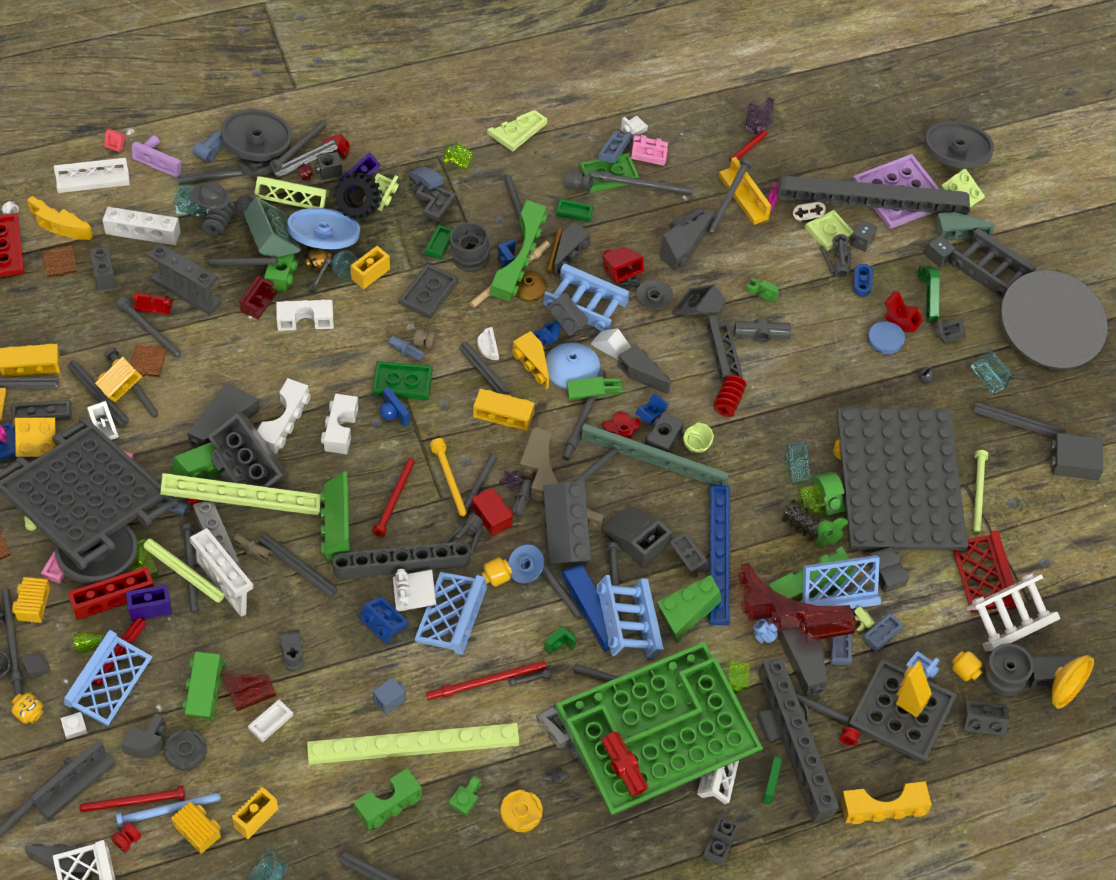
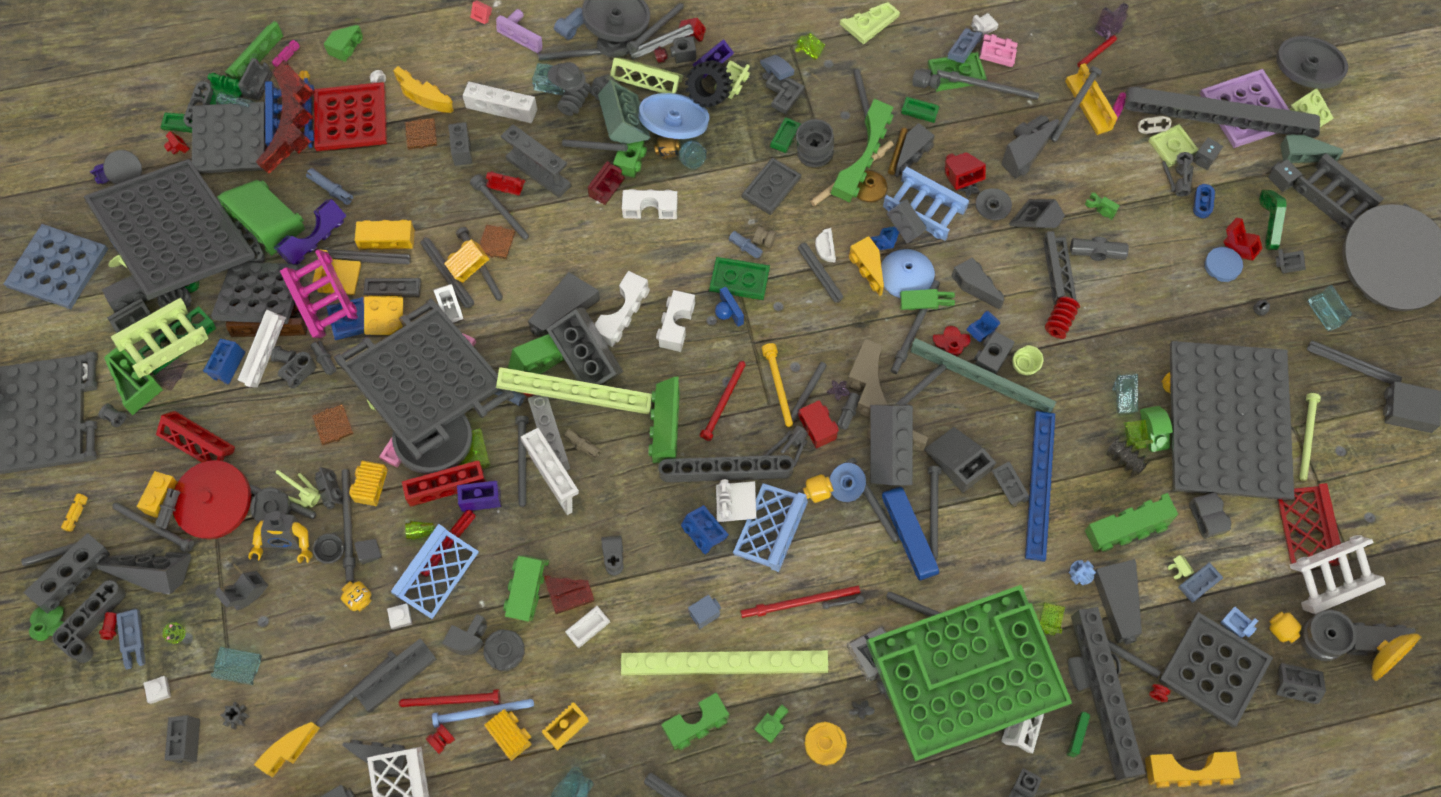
camera: 10 degrees right, 10 degrees up
white fence [54,158,130,193] -> none
yellowish green axle [144,538,225,603] -> none
dark grey hinge [211,447,246,483] -> none
dark grey axle [259,533,337,597] -> none
dark grey hinge [309,257,332,292] -> none
yellow brick [350,246,390,289] -> none
yellow brick [473,389,535,431] -> none
blue bracket [498,239,516,267] -> none
green bracket [544,626,576,655] -> none
white slope [591,328,631,360] -> none
light blue fence [597,575,664,659] -> none
red piece [601,731,648,797] -> none
bright green wedge [657,575,721,643] -> none
clear red arch [738,563,856,642] -> none
light blue fence [799,555,881,616] -> none
bright green plate [816,518,848,548] -> none
sand blue plate [831,625,852,666] -> none
yellow slope [896,661,932,717] -> none

